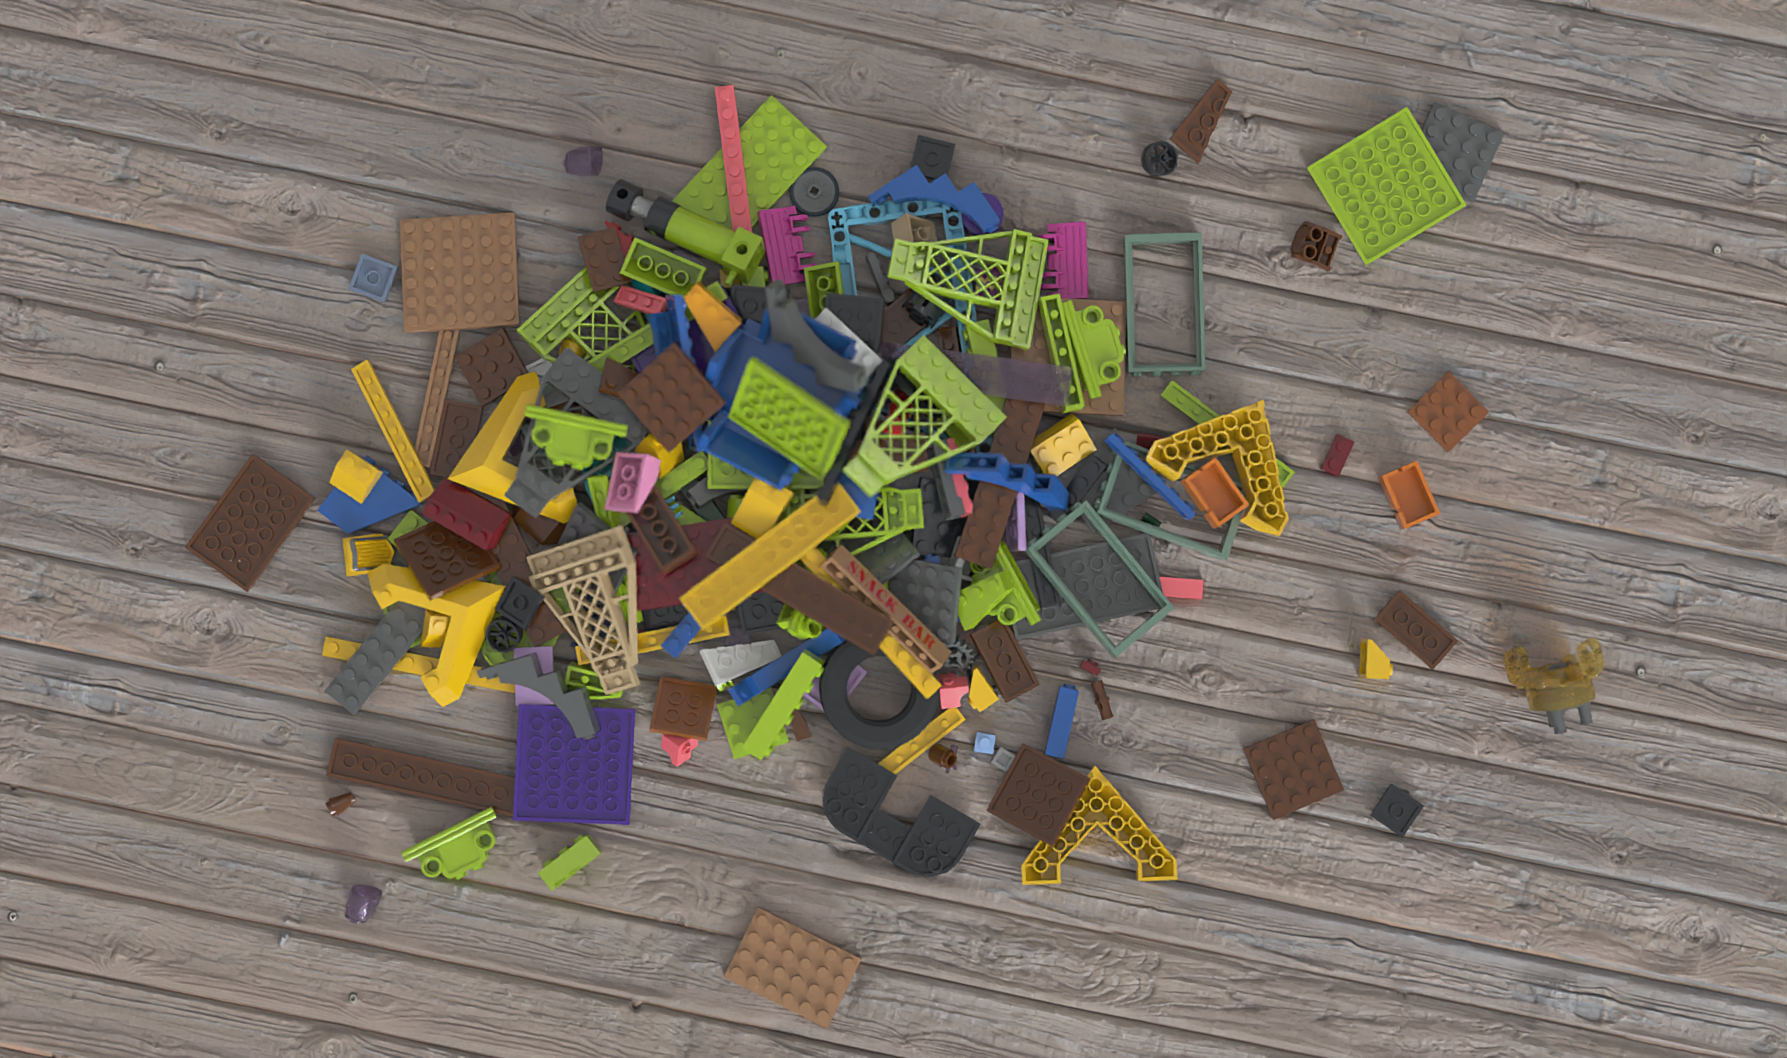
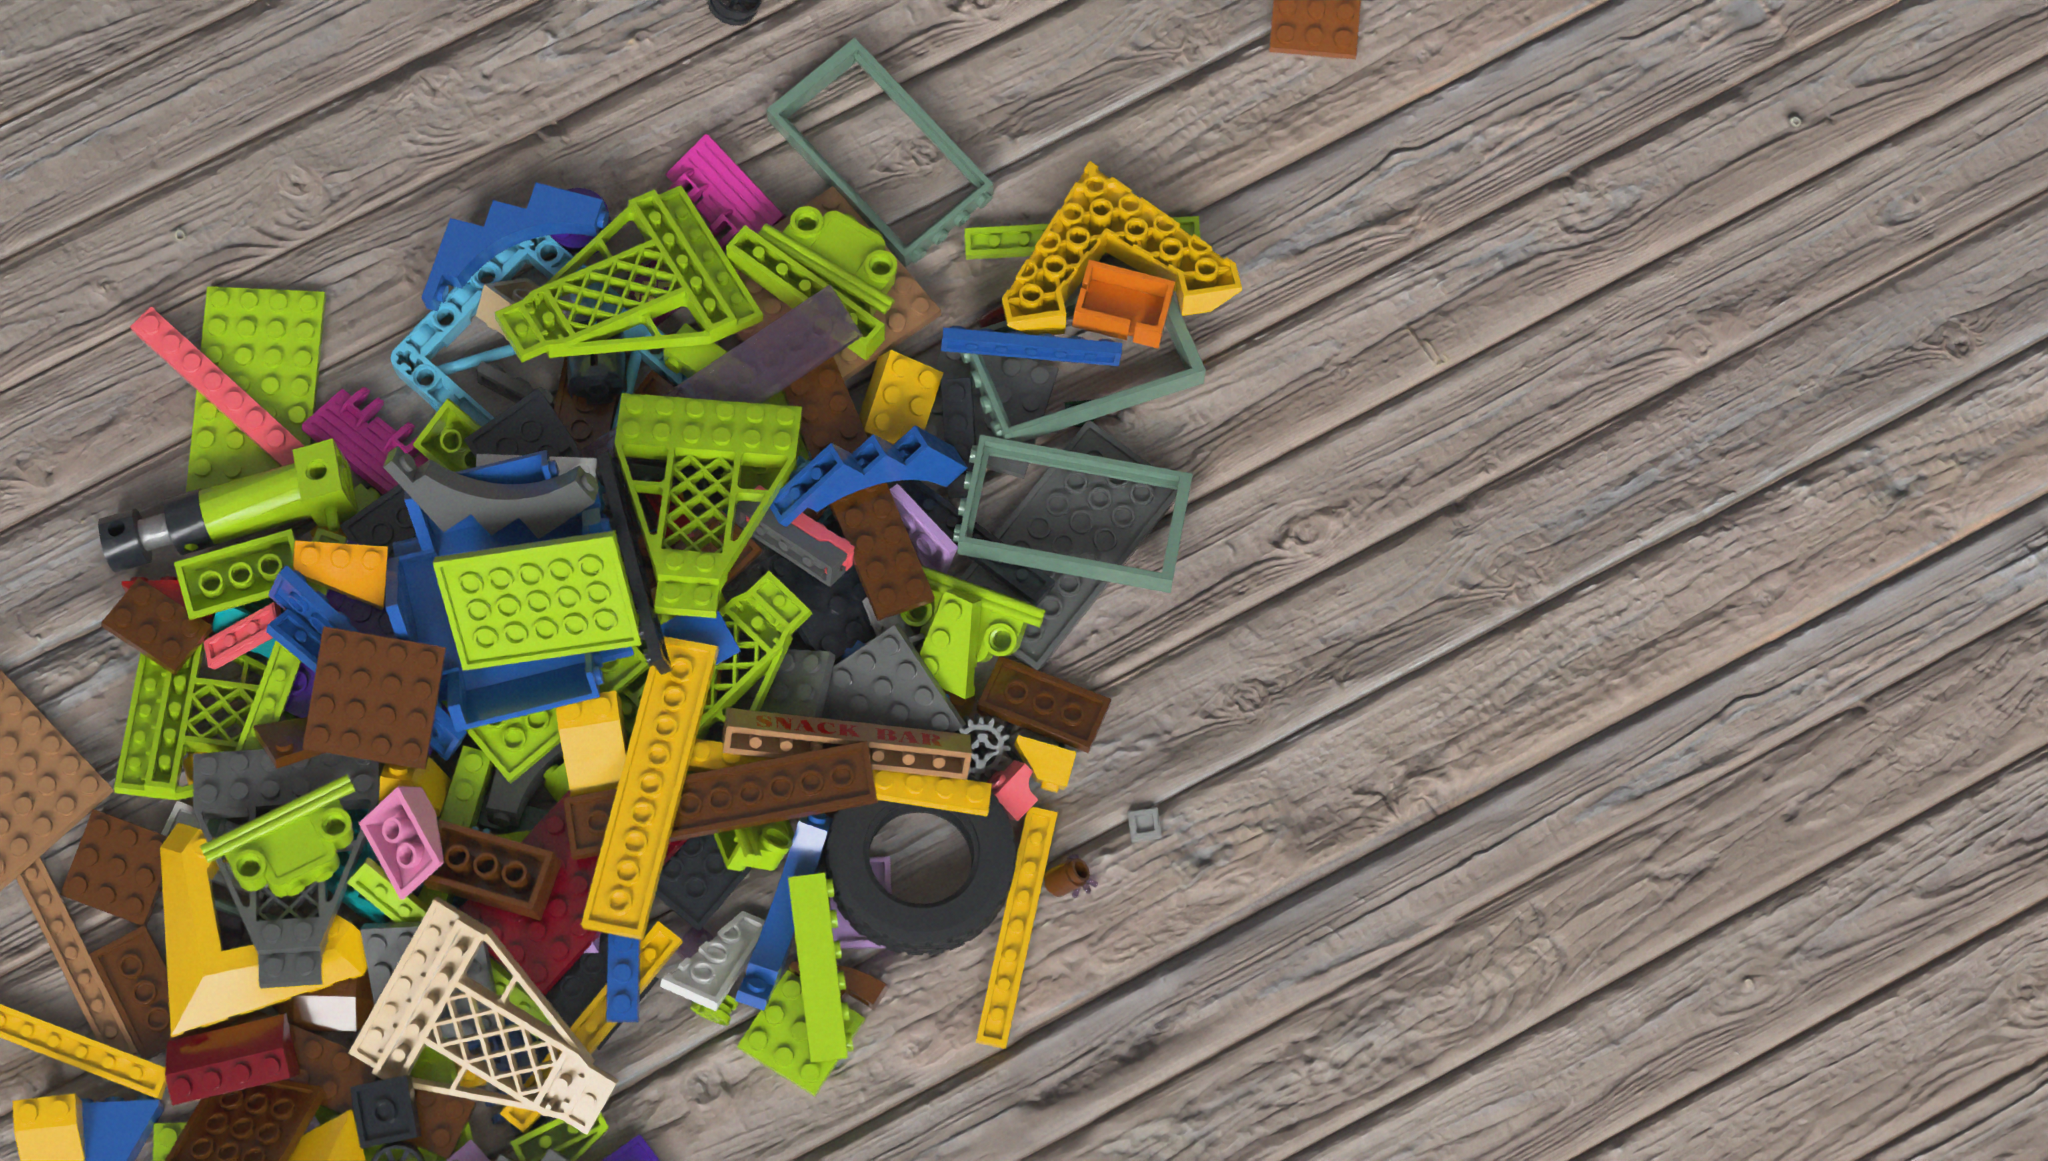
camera: 40 degrees left, 15 degrees down
clear purple helmet [563,146,603,177] -> none
dark orange plate [650,676,717,741] -> none
coral brick [661,734,698,767] -> none
dark grey wheel [789,167,839,217] -> none
black plate [822,746,981,877] -> none
black plate [910,135,955,180] -> none
light blue plate [974,732,996,754] -> none
reddish brown plate [986,743,1091,847] -> none
yellow wedge [1021,766,1177,885] -> none
blue brick [1044,683,1079,759] -> none
dark red plate [1079,658,1101,676] -> none
reddish brown pin [1090,680,1114,720] -> none
coral tile [1160,577,1203,599] -> none
reddish brown plate [1243,719,1344,820] -> none
dark red plate [1321,434,1354,477] -> none
yellow slope [1359,639,1393,679] -> none
black plate [1370,784,1424,838] -> none
reddish brown plate [1374,590,1458,670] -> none
orange piece [1378,461,1440,530] -> none
clear yellow piece [1504,638,1605,734] -> none

